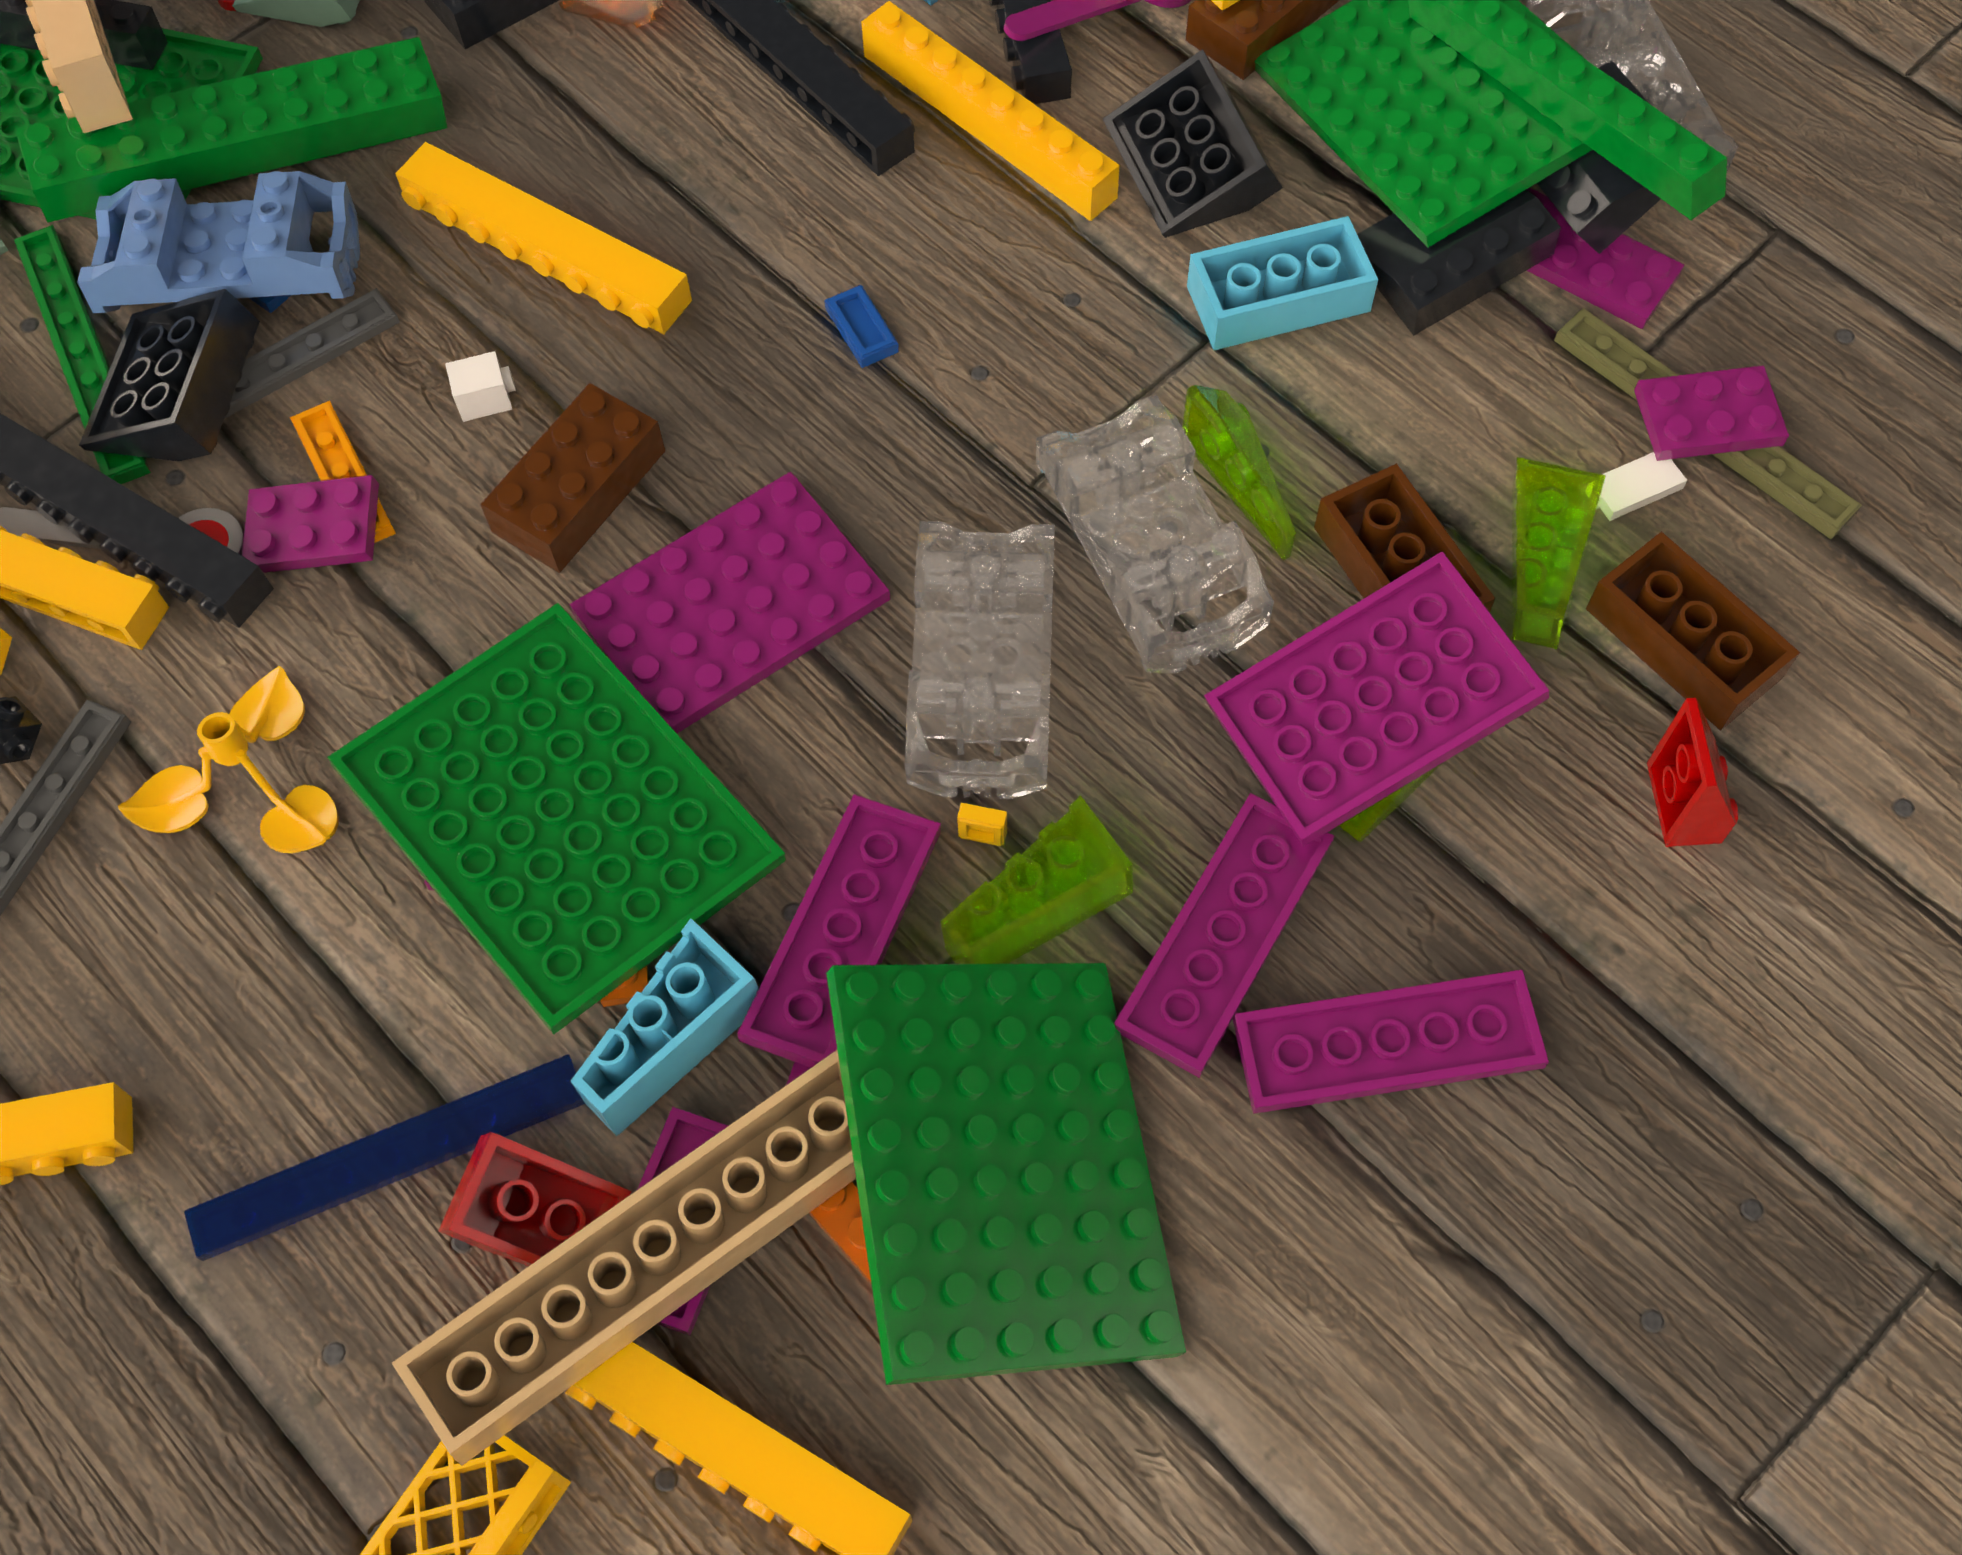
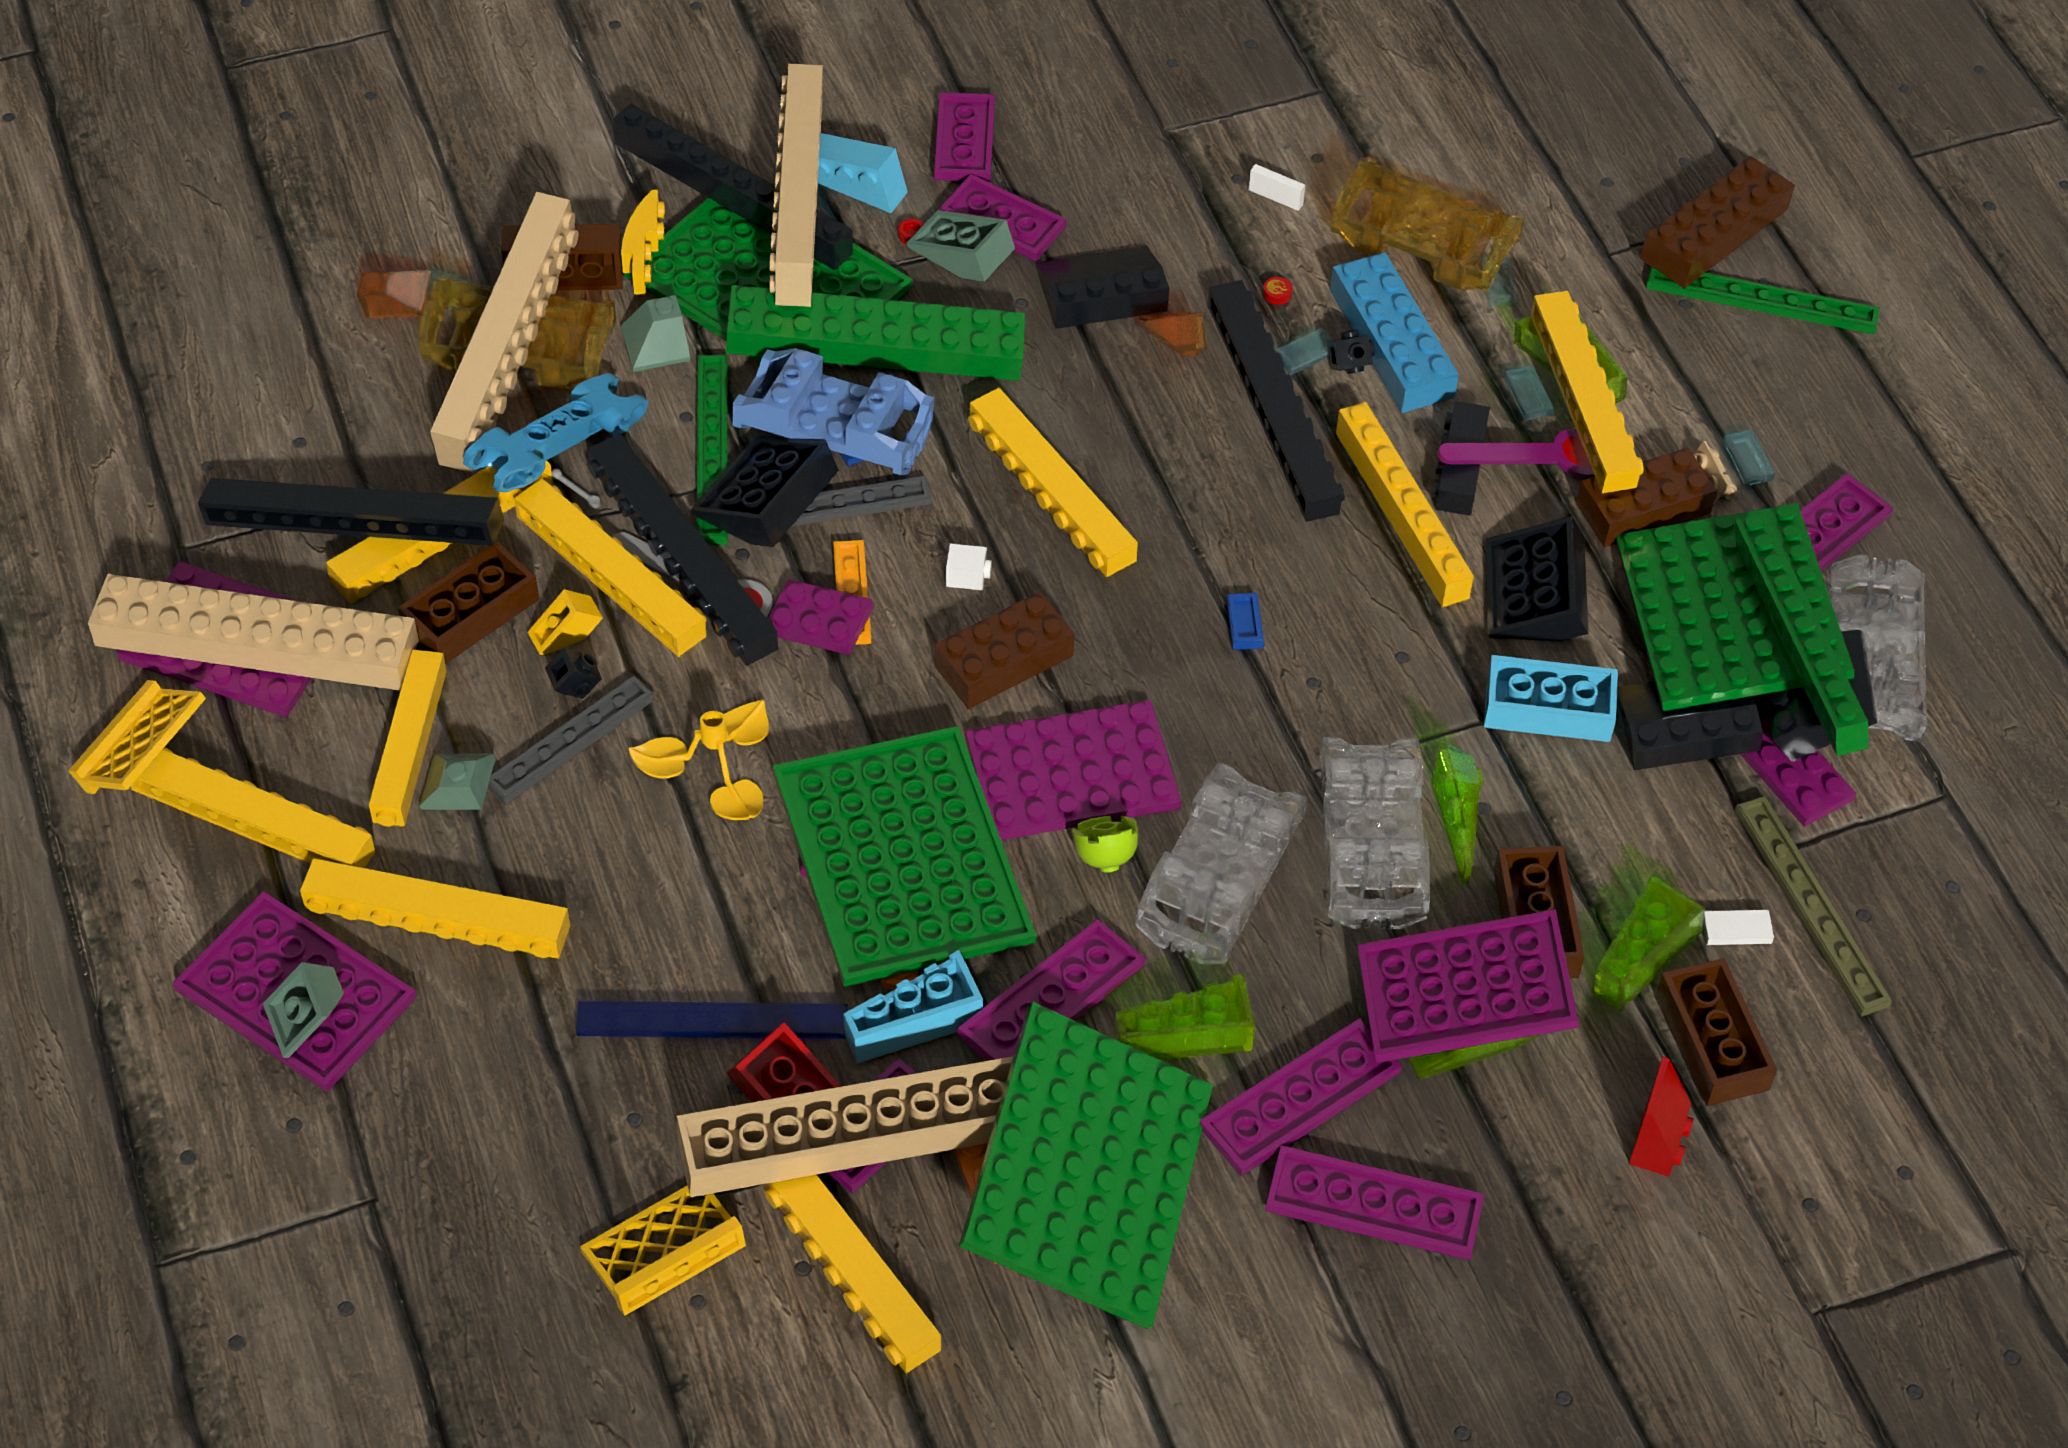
camera: 20 degrees right, 10 degrees down
yellow tile [957,803,1007,846] -> none
magenta plate [1634,365,1789,461] -> none
none -> lime cylinder [1072,816,1138,873]

